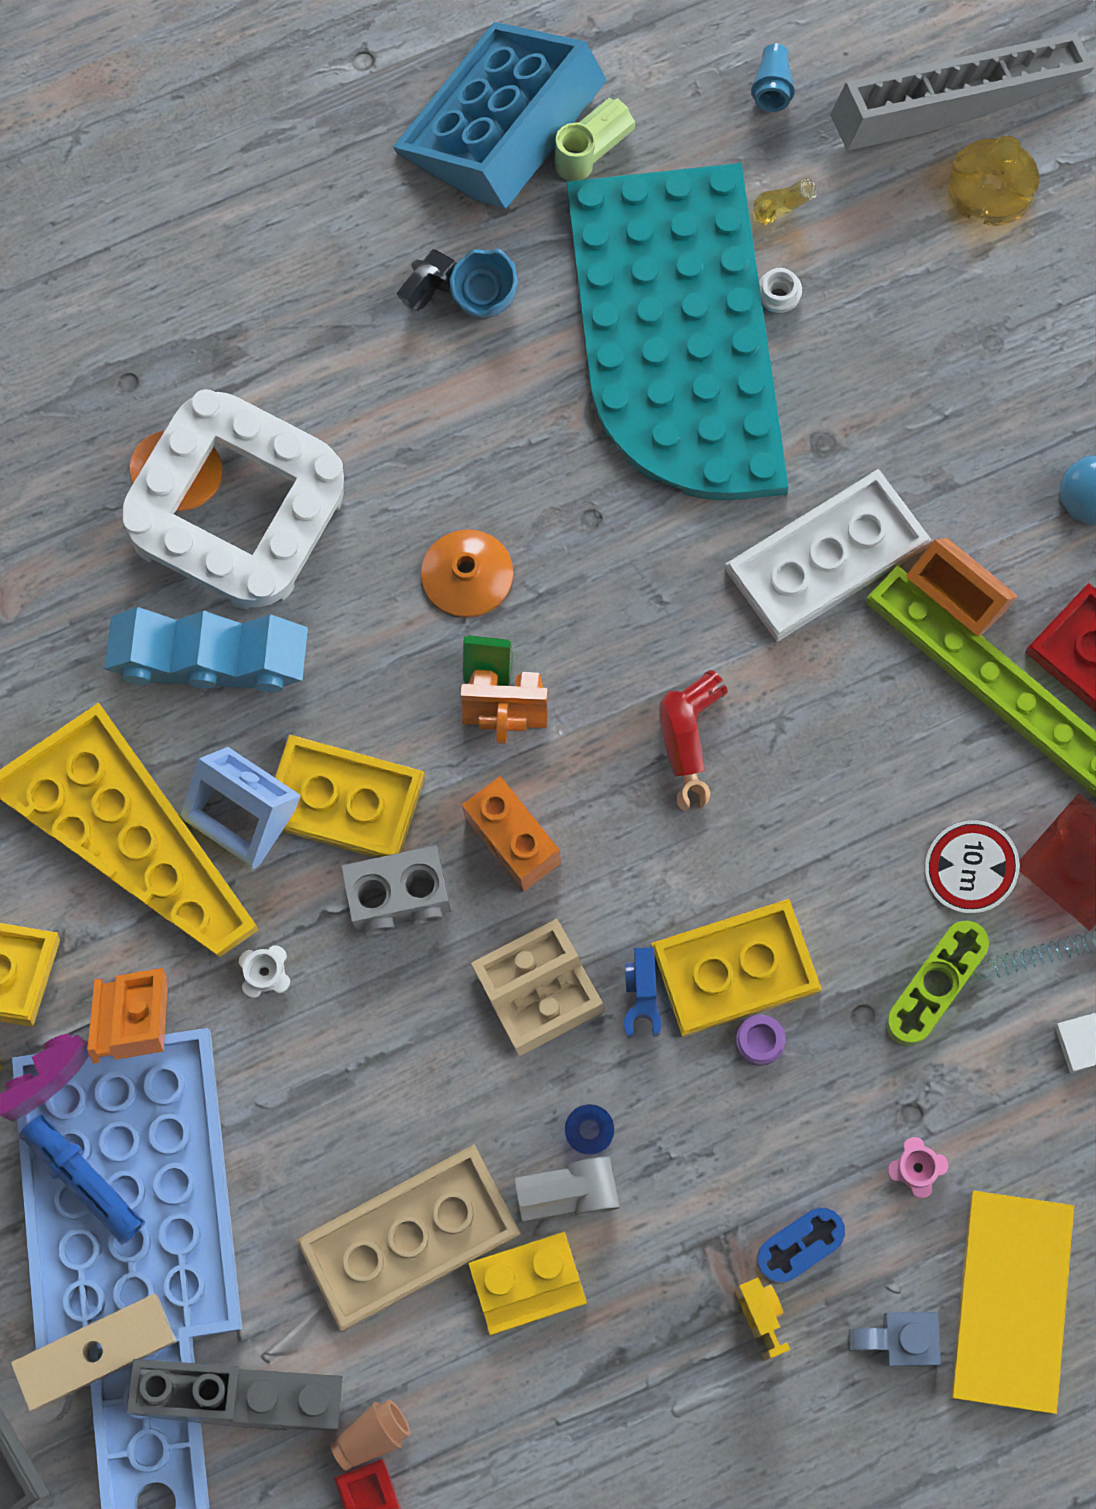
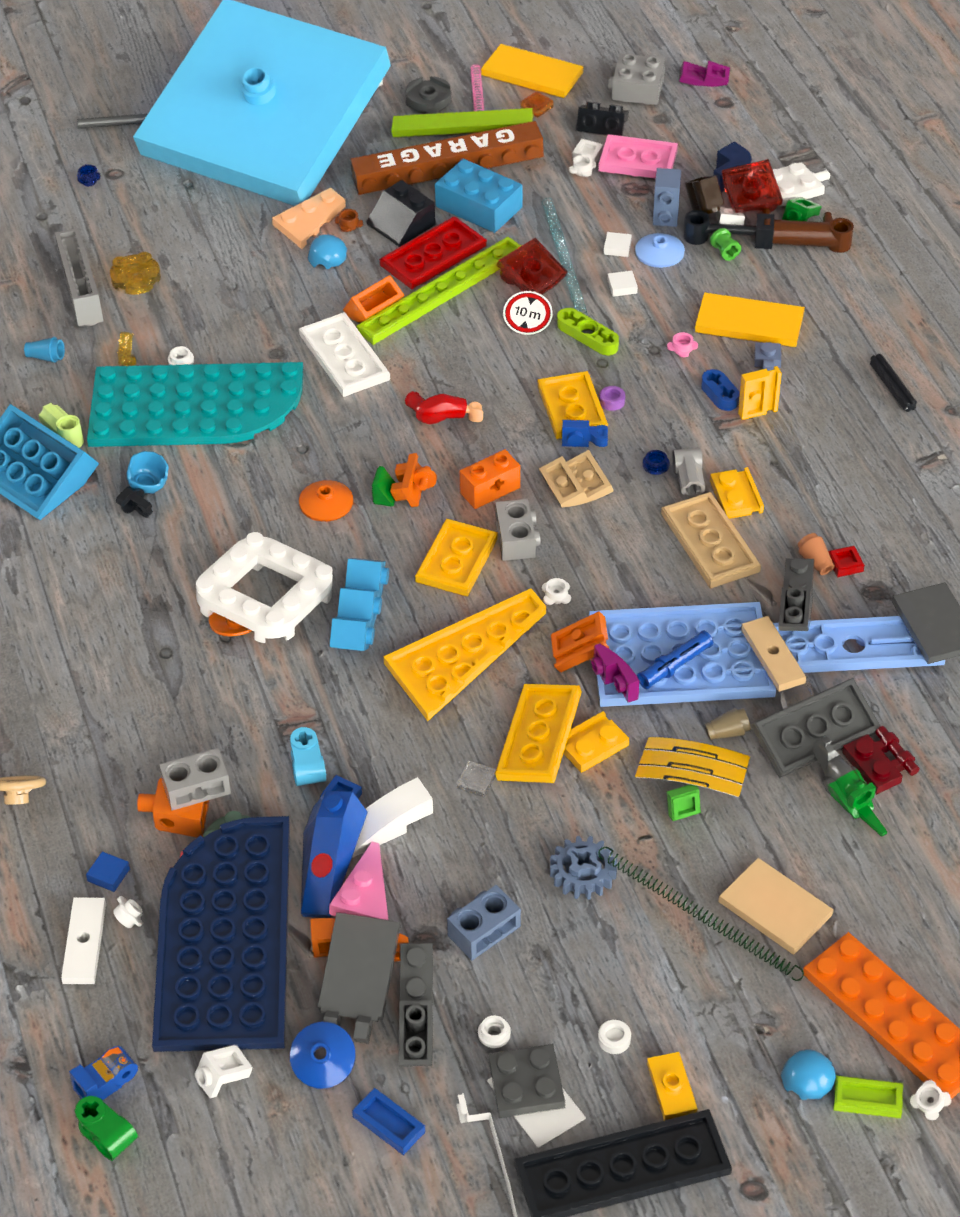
camera: 90 degrees left, 25 degrees down
light blue tile [180,747,301,869] -> none

